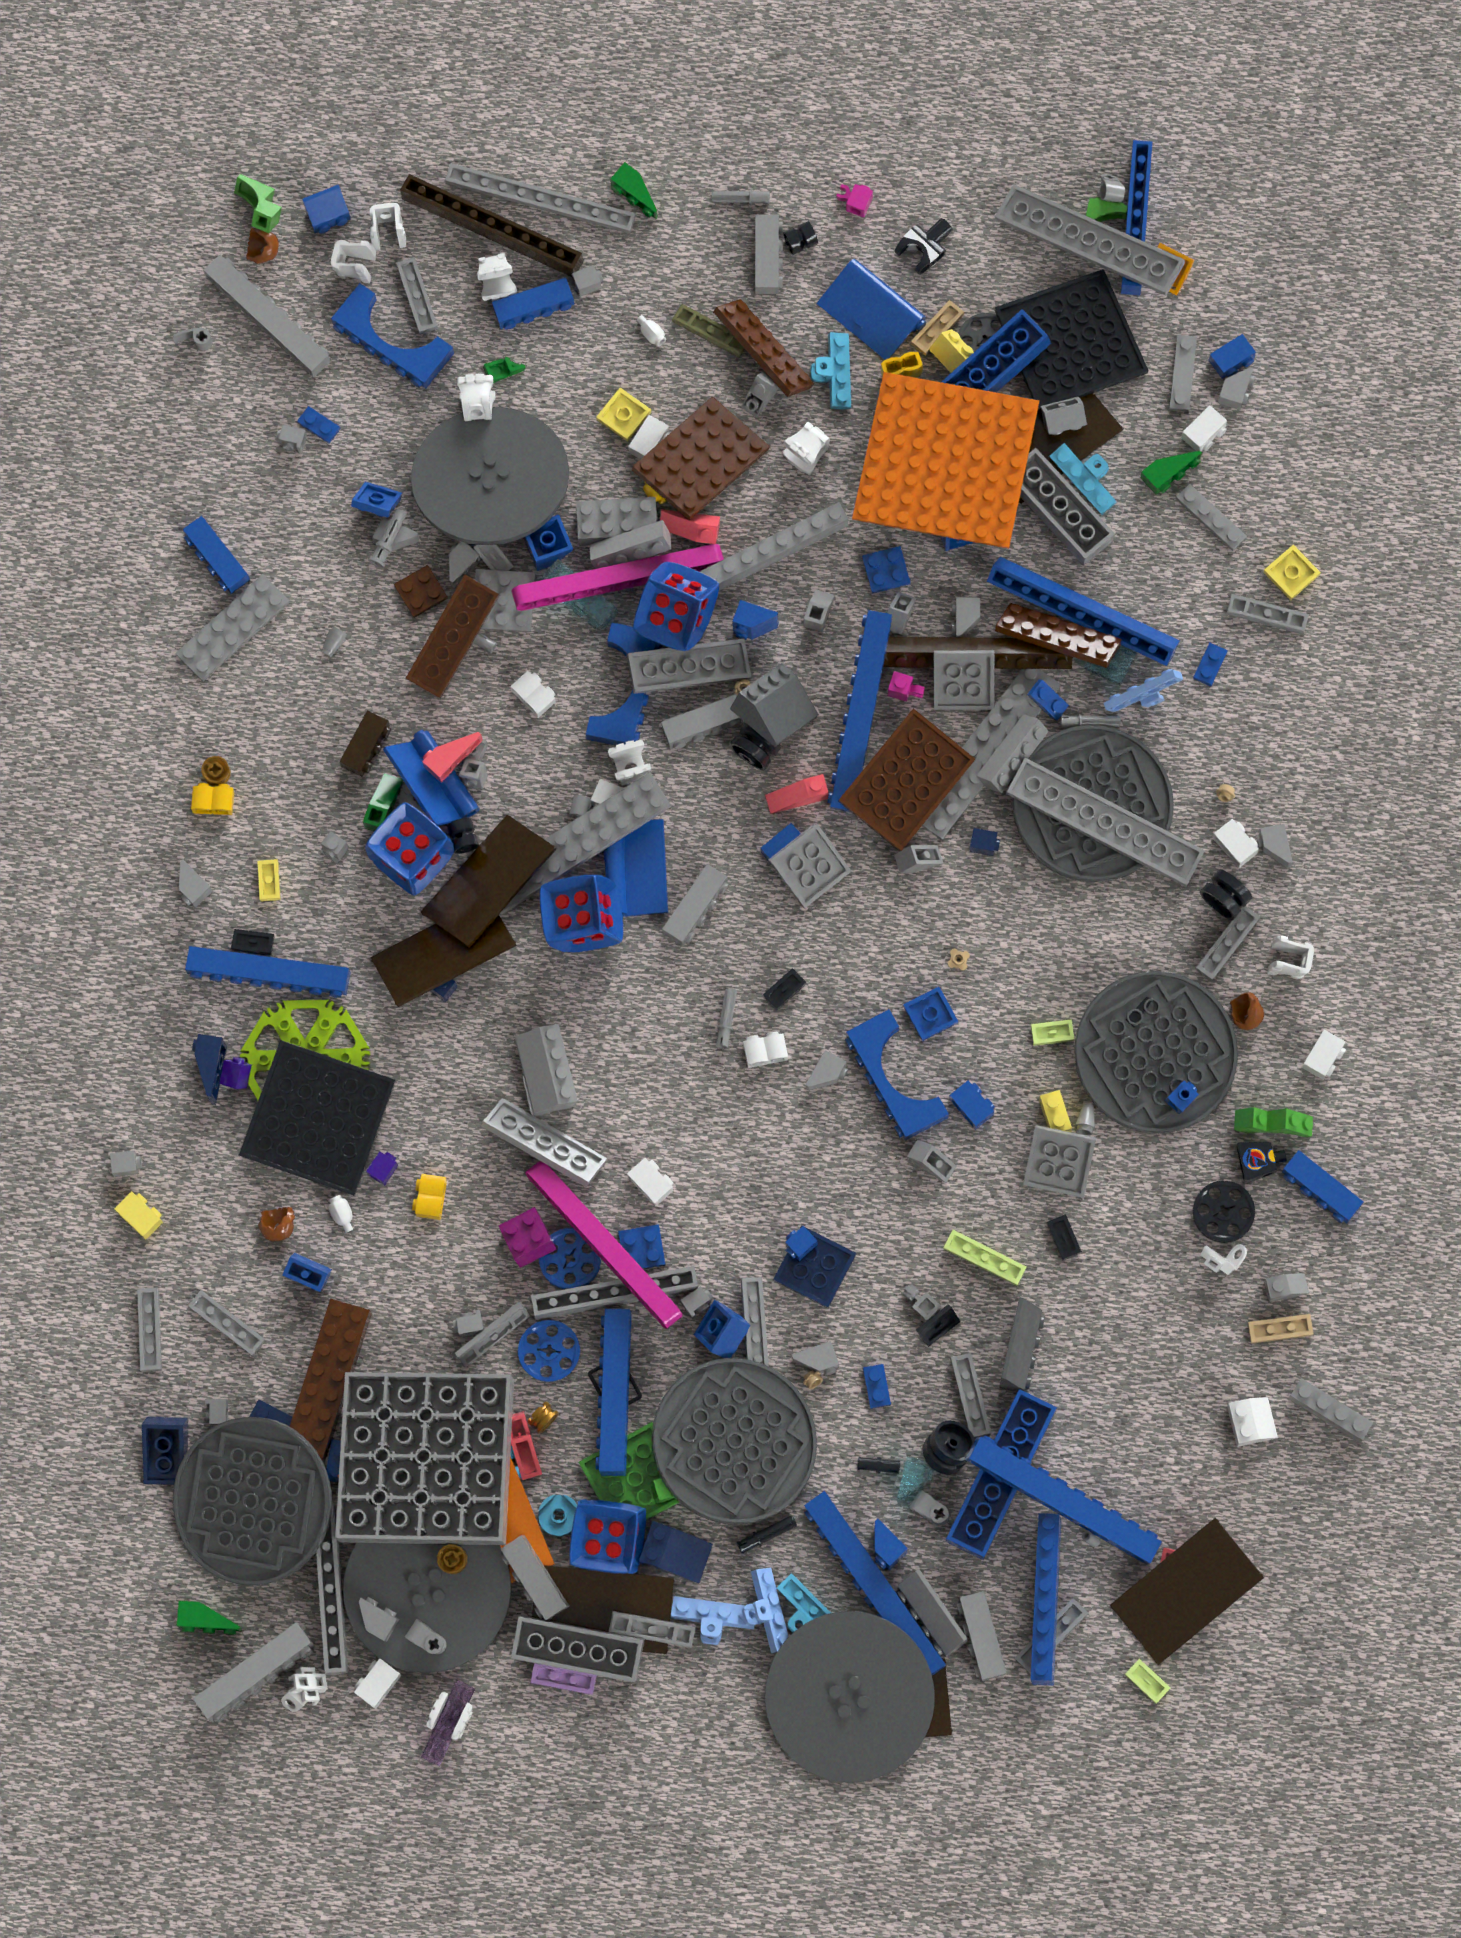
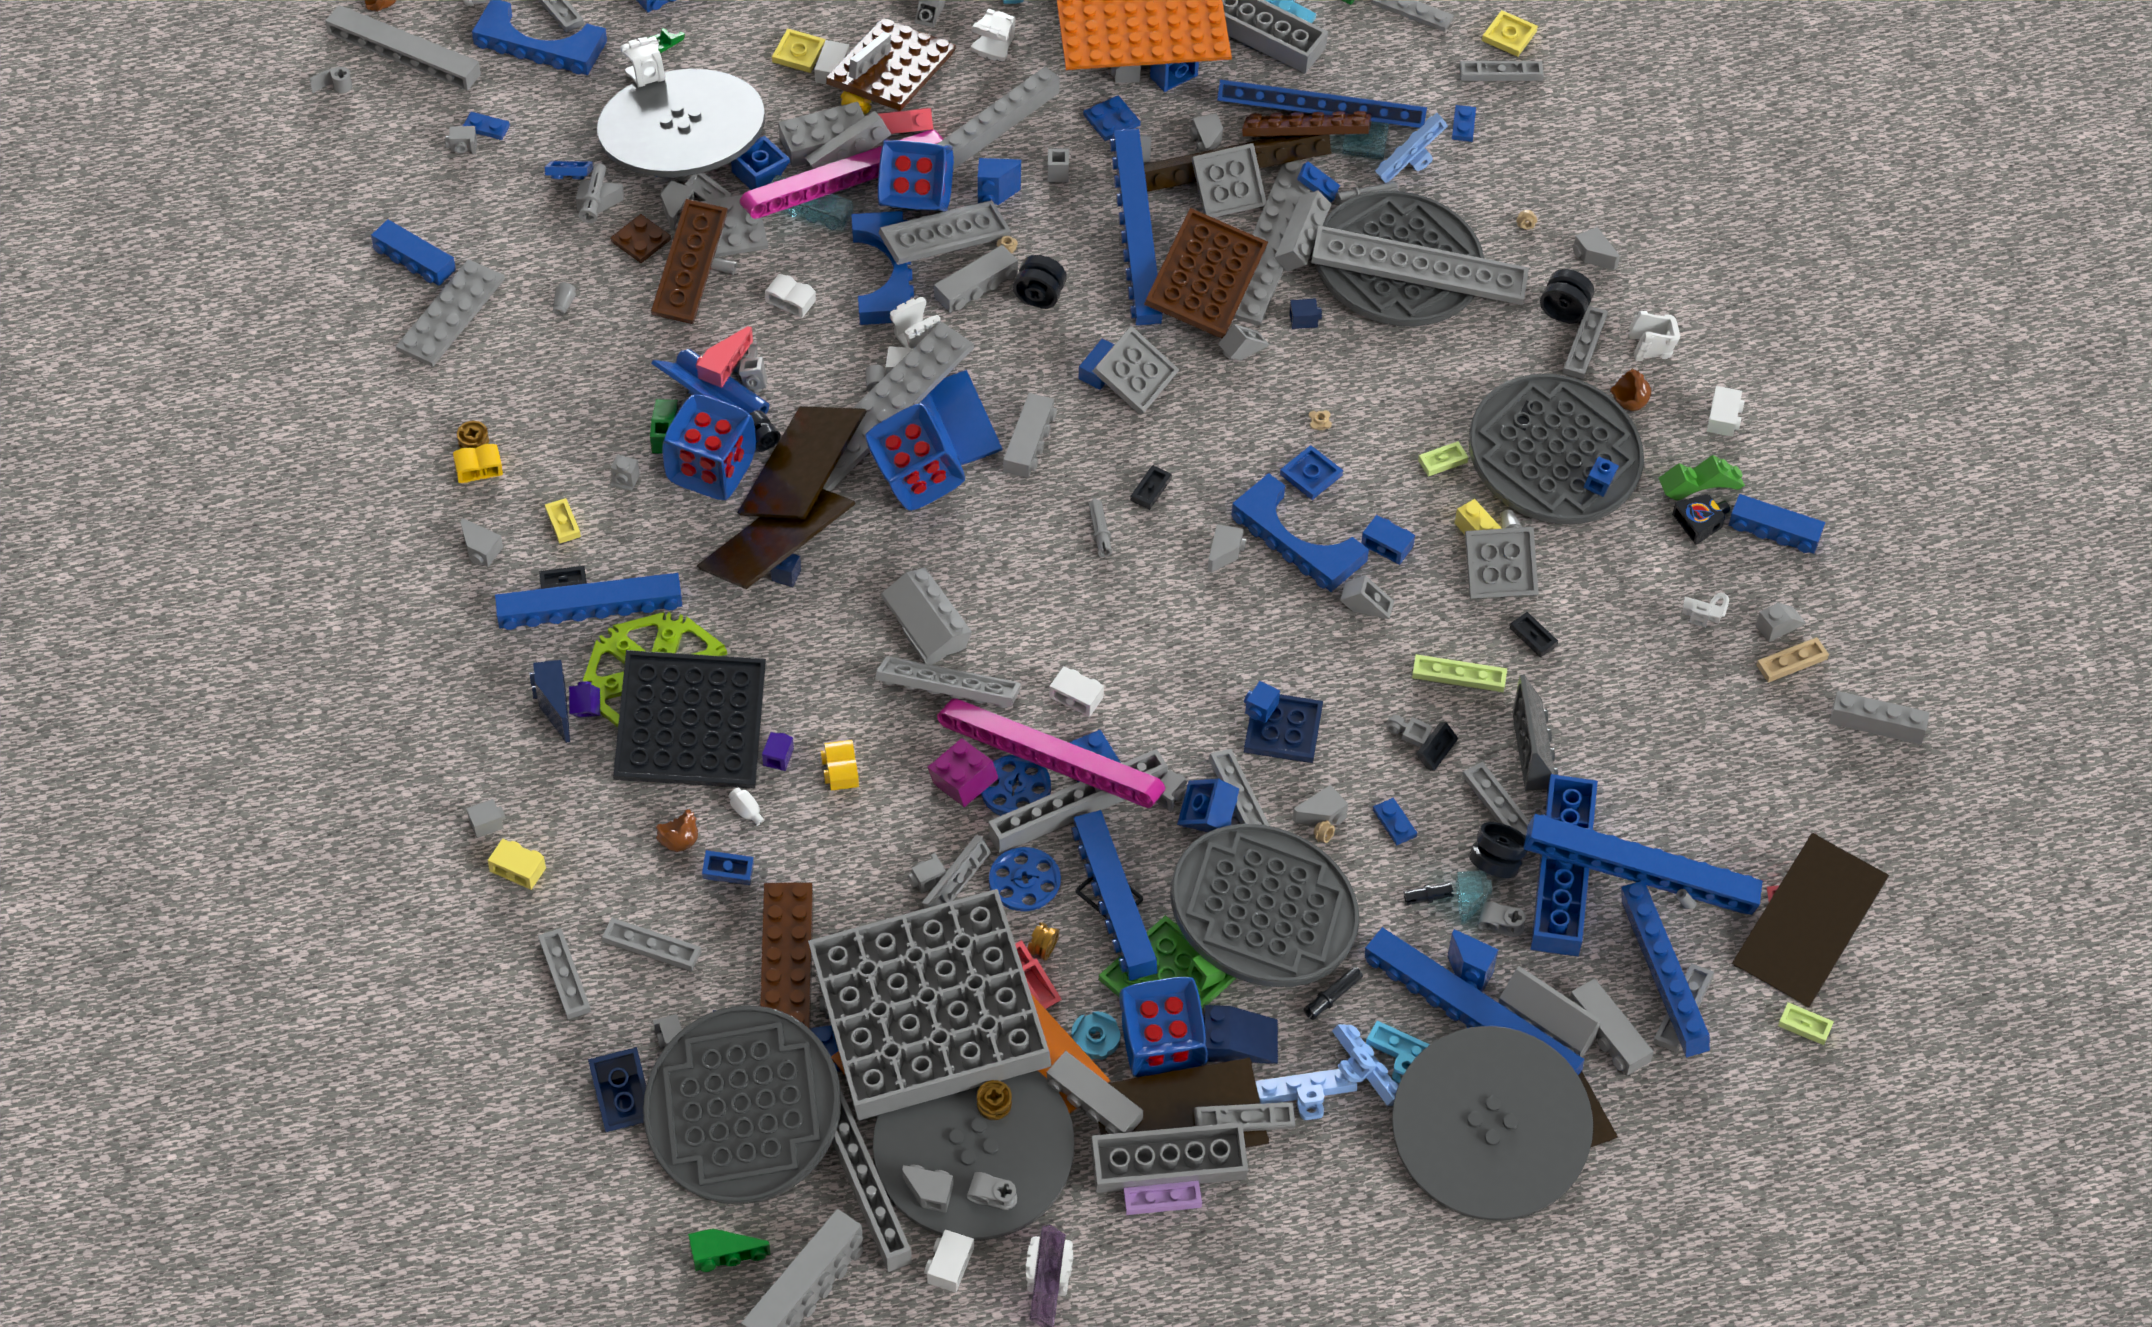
camera: 25 degrees left, 20 degrees down
white piece [281,1667,328,1712] -> none
dark brown brick [339,710,391,777] -> none
dark grey slope [730,663,819,747] -> none
white brick [743,1032,788,1068] -> none
coral slope [765,774,829,814] -> none
dark pink brick [888,671,925,702] -> none
black wedge [1193,1181,1255,1243] -> none
white brick [1213,819,1259,868] -> none
white slope [1227,1397,1278,1447] -> none
none -> light grey plate [849,32,892,80]

